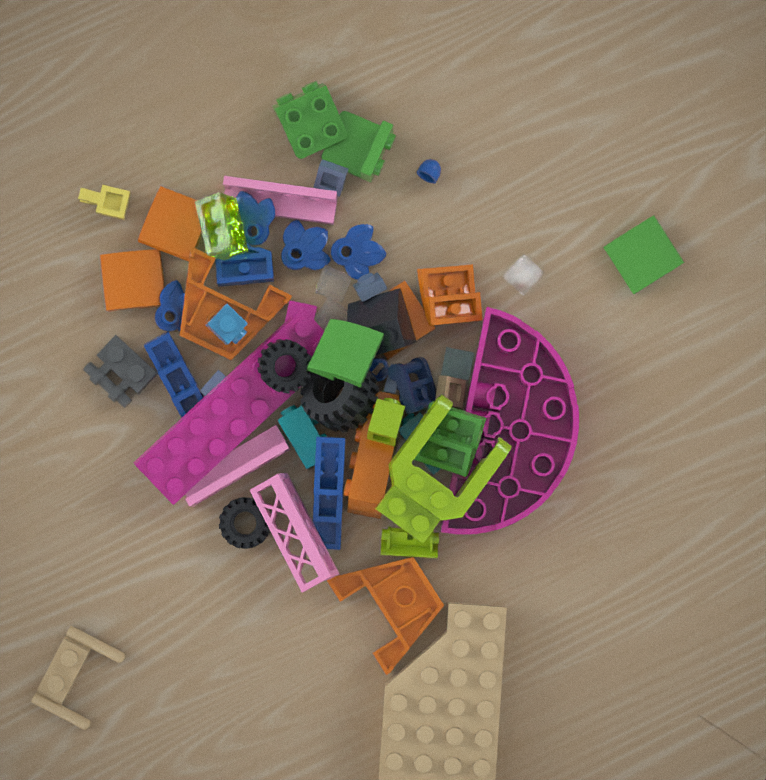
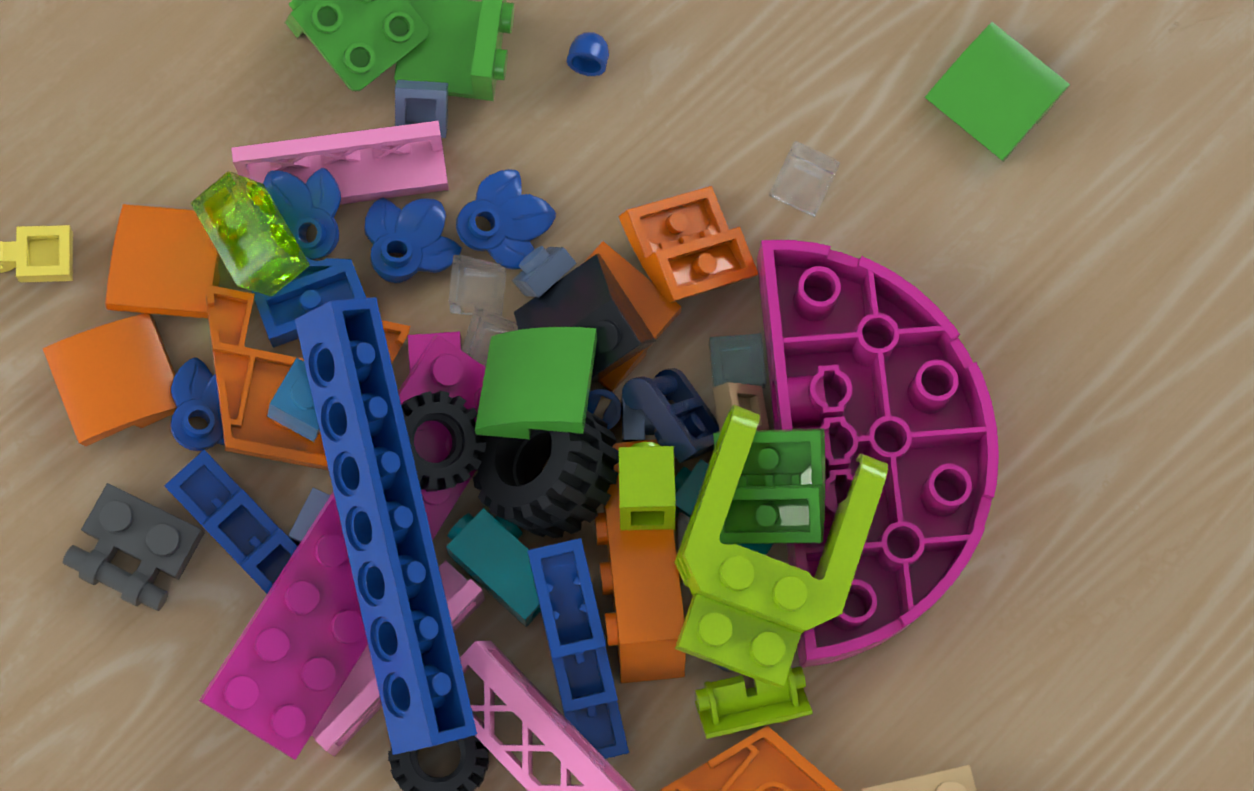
camera: 25 degrees left, 10 degrees down
none -> blue brick [295,297,477,755]

